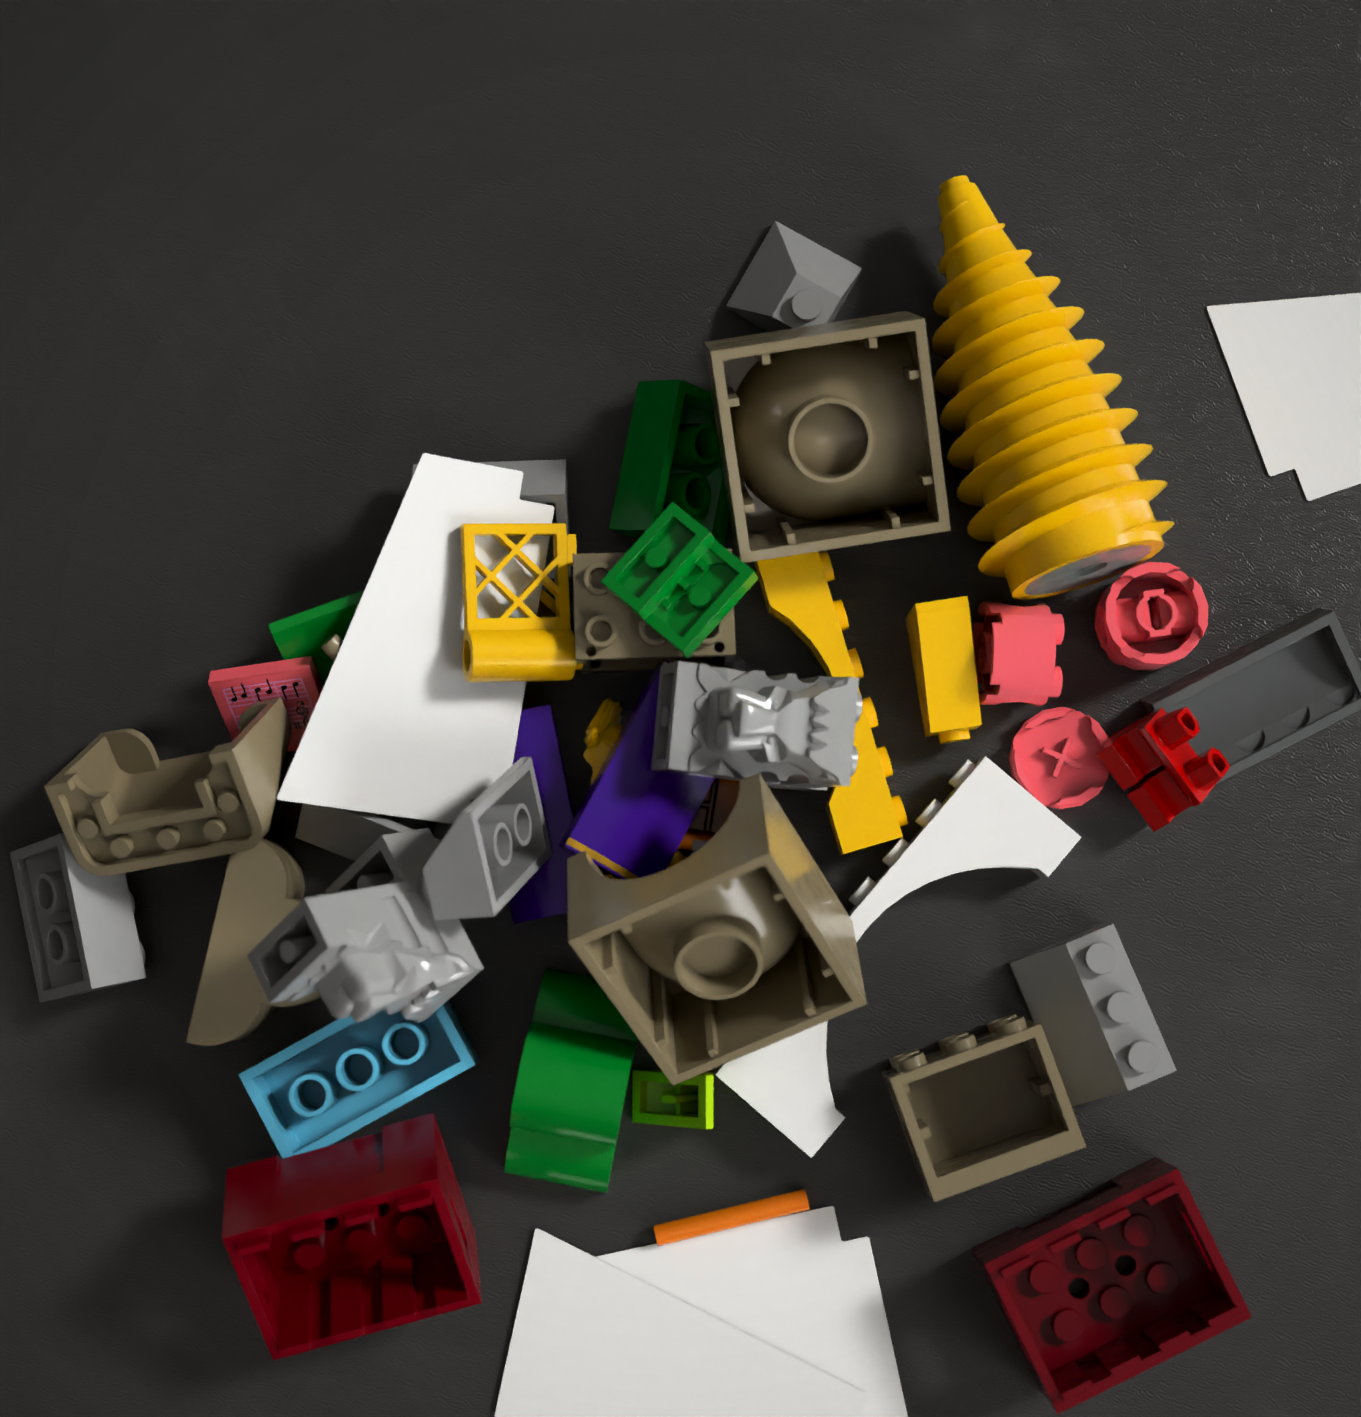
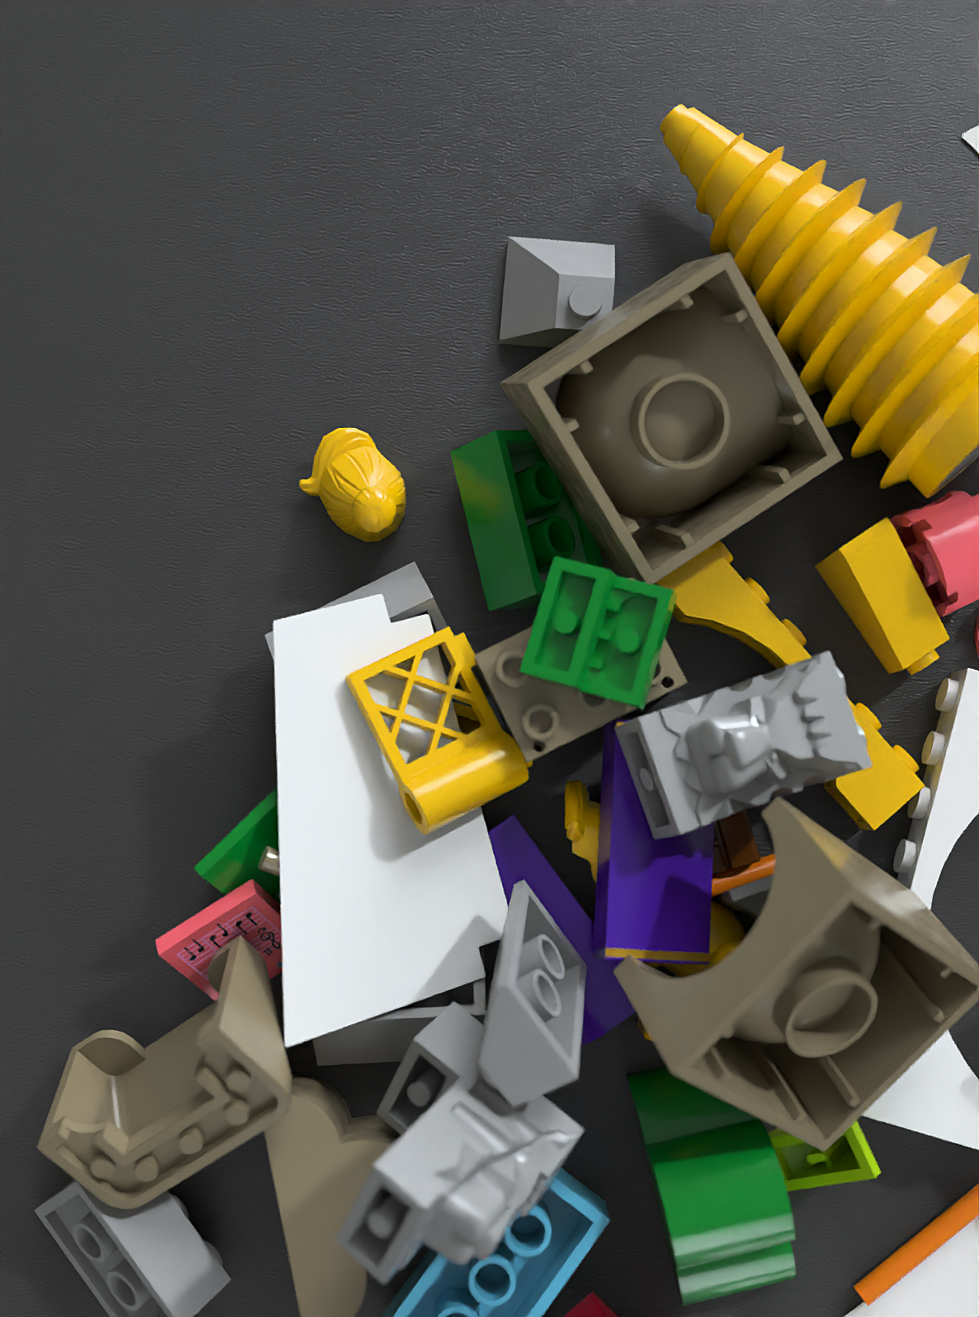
camera: 25 degrees left, 0 degrees up
none -> yellow hair [299,428,406,542]

